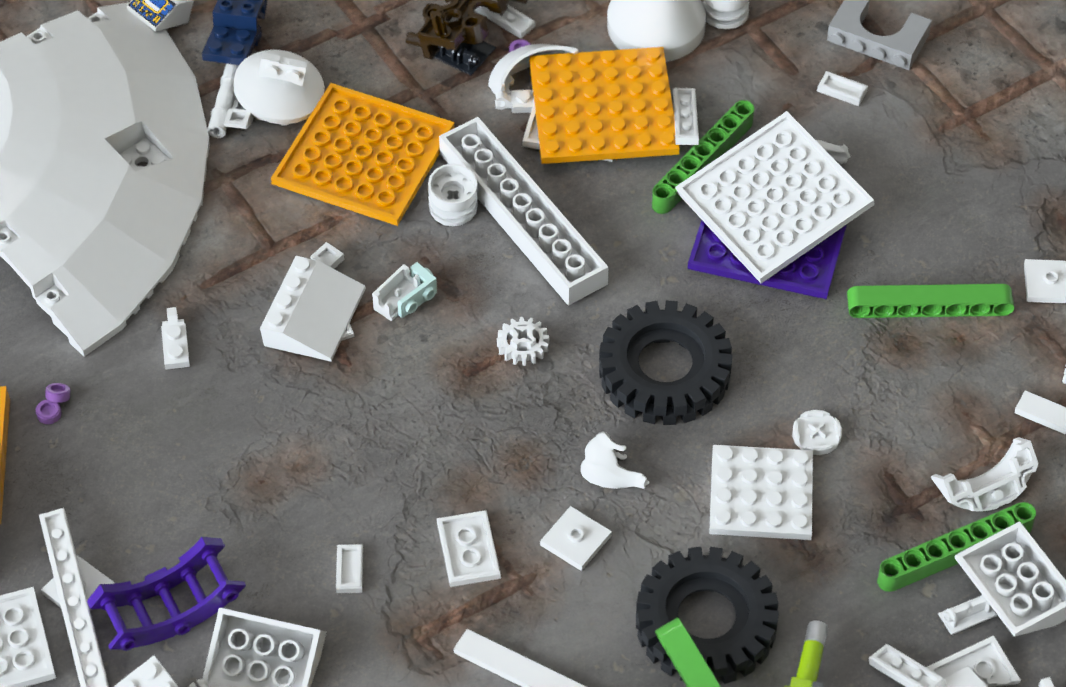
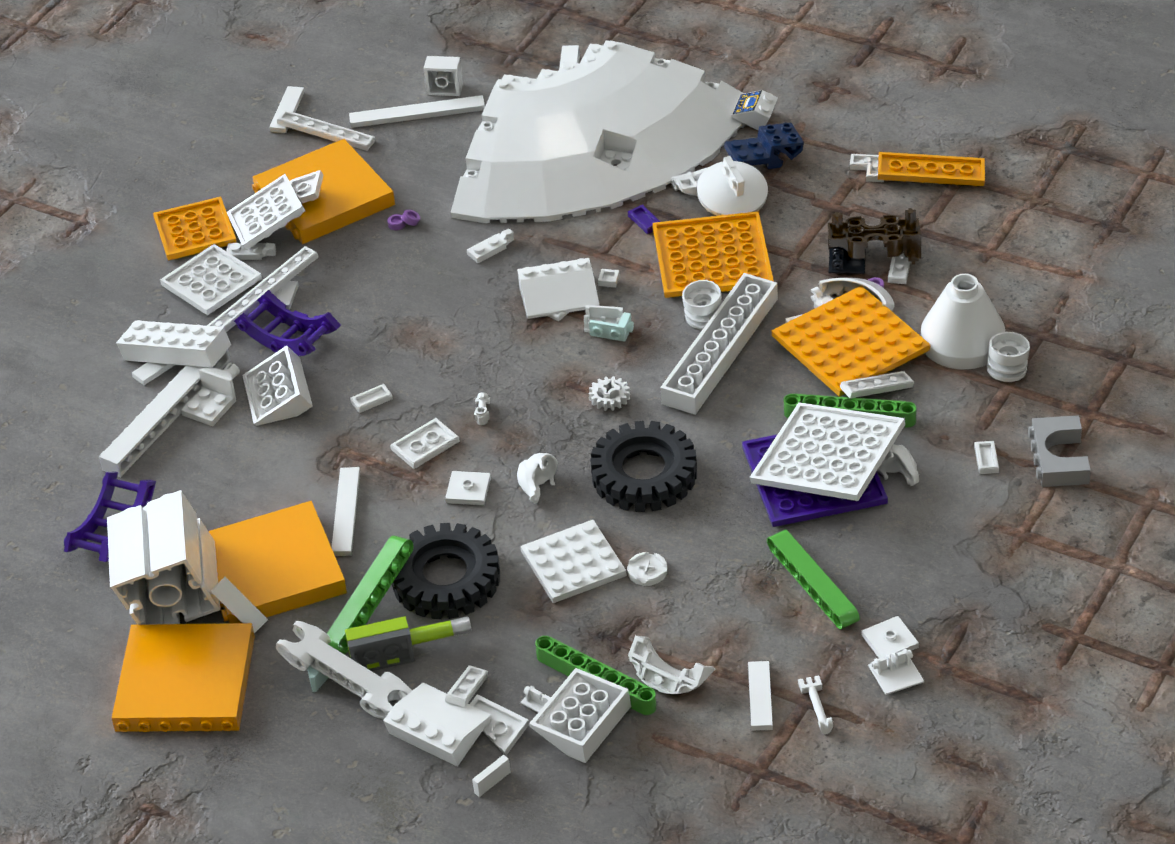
camera: 65 degrees right, 10 degrees down
none -> white bar [474,392,490,425]
none -> dark purple tile [628,205,661,234]

